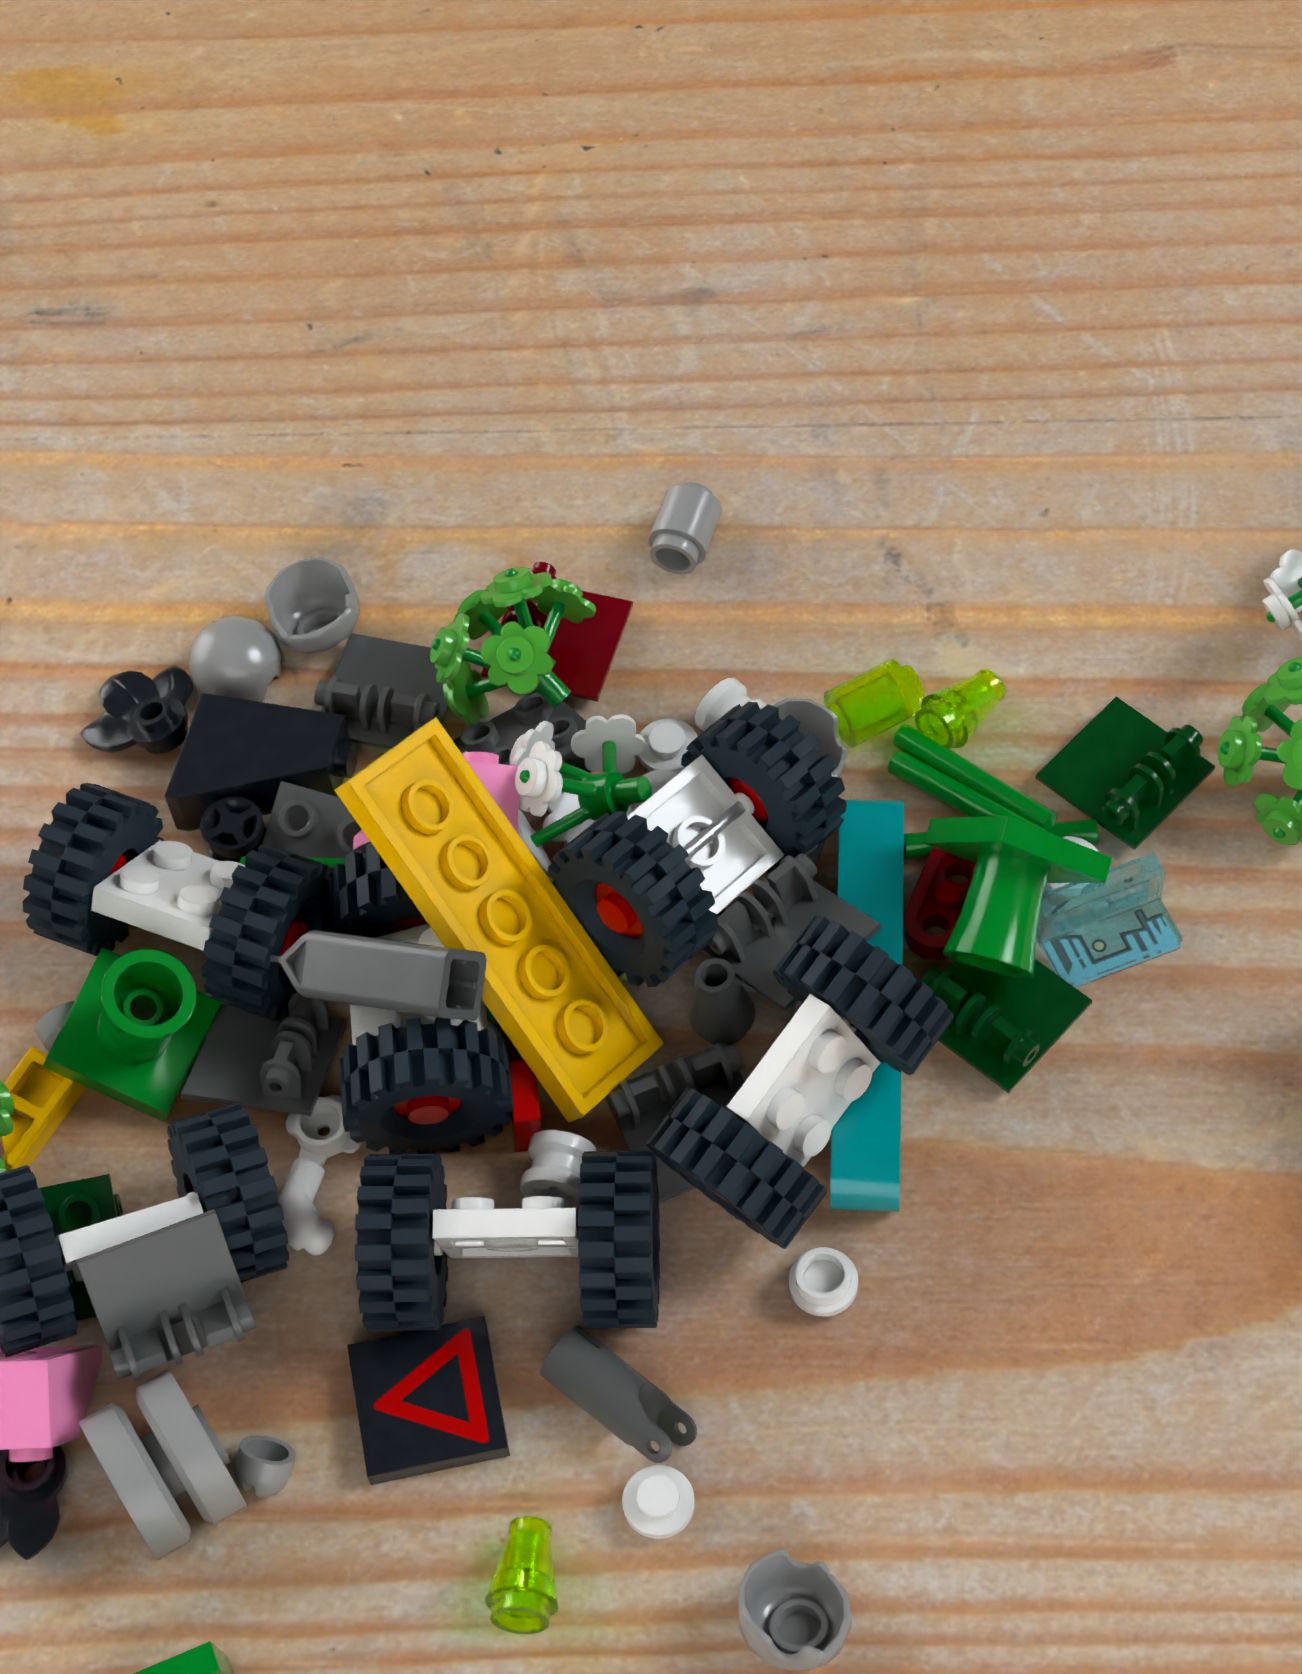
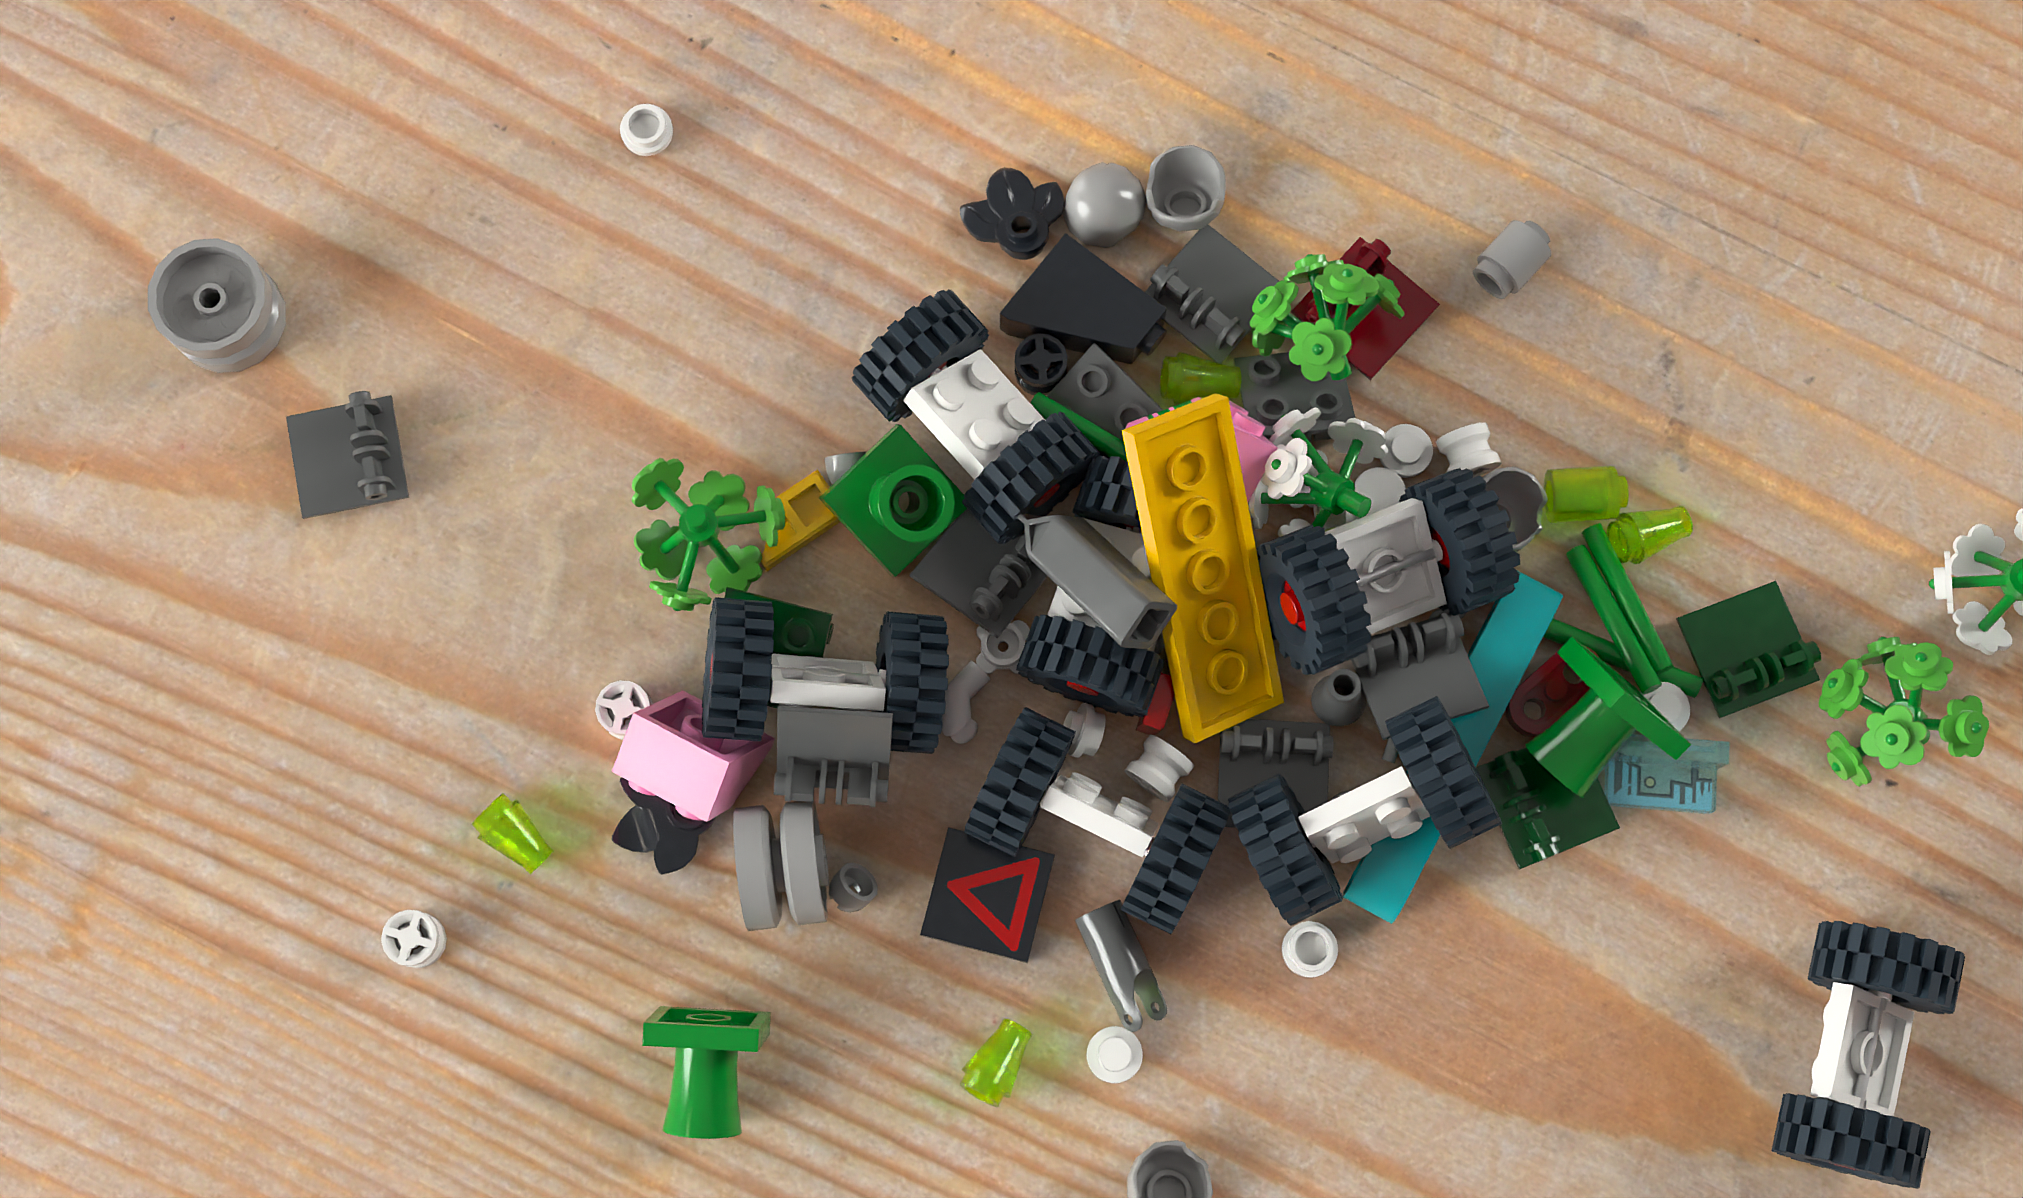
camera: 20 degrees right, 20 degrees up
none -> white plate [1063,703,1106,758]

